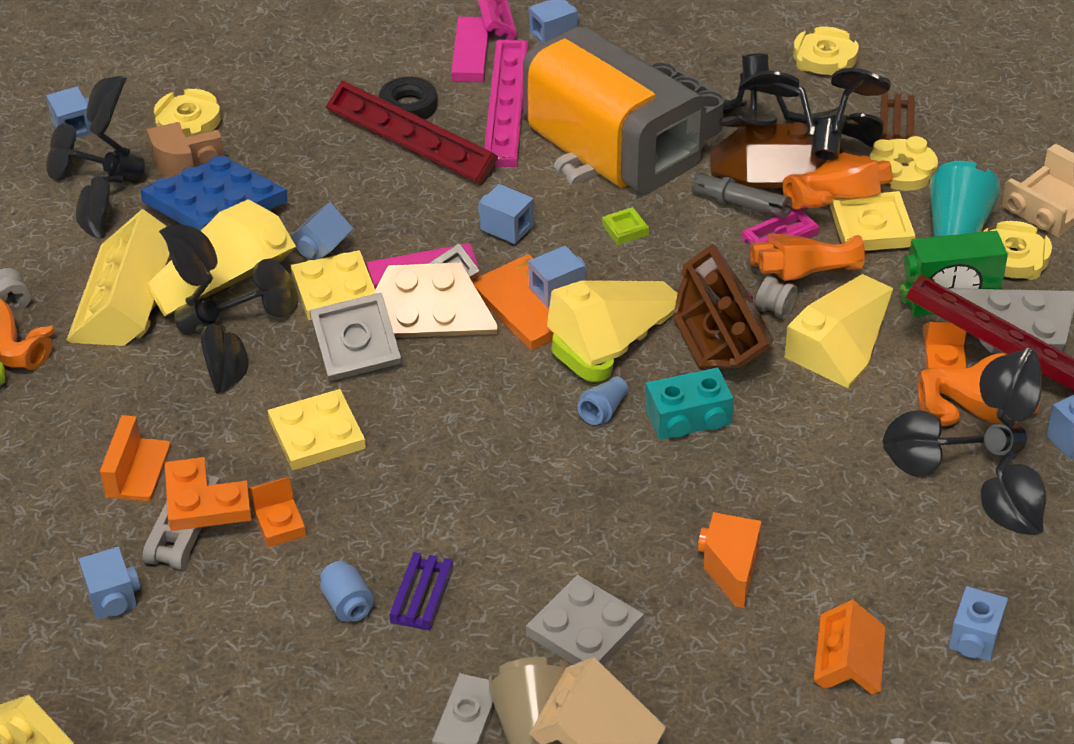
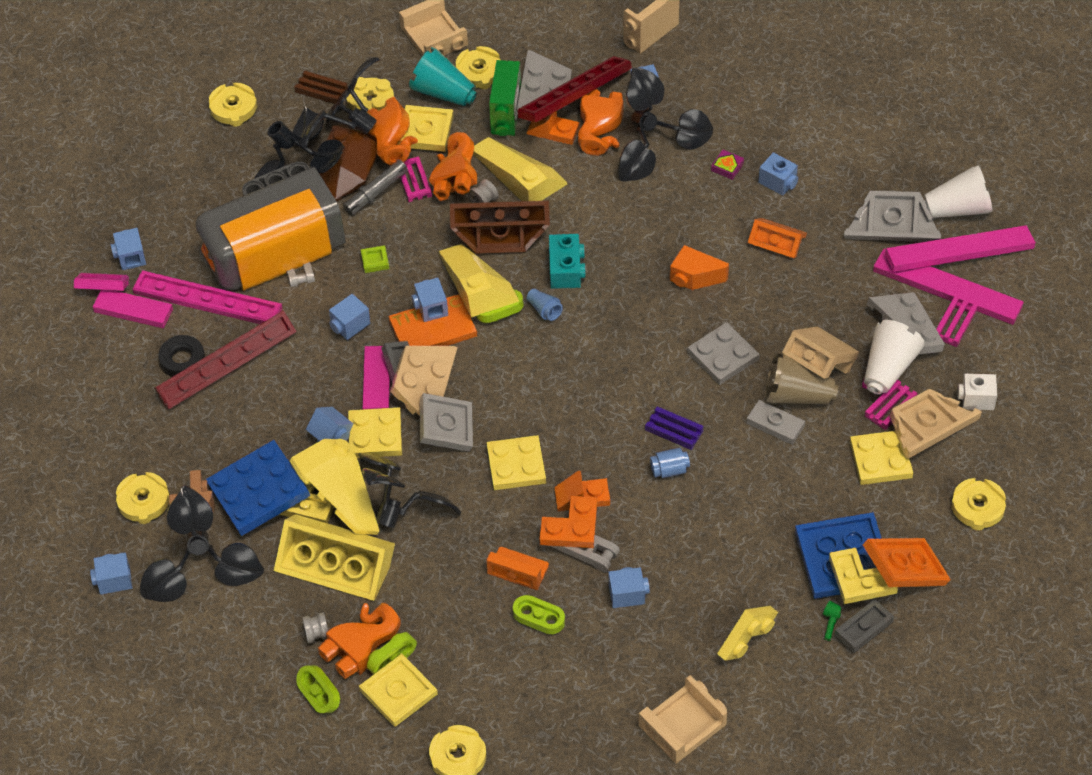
camera: 75 degrees left, 10 degrees up
none -> lime plate [513,595,565,634]
none -> tile [711,150,744,180]

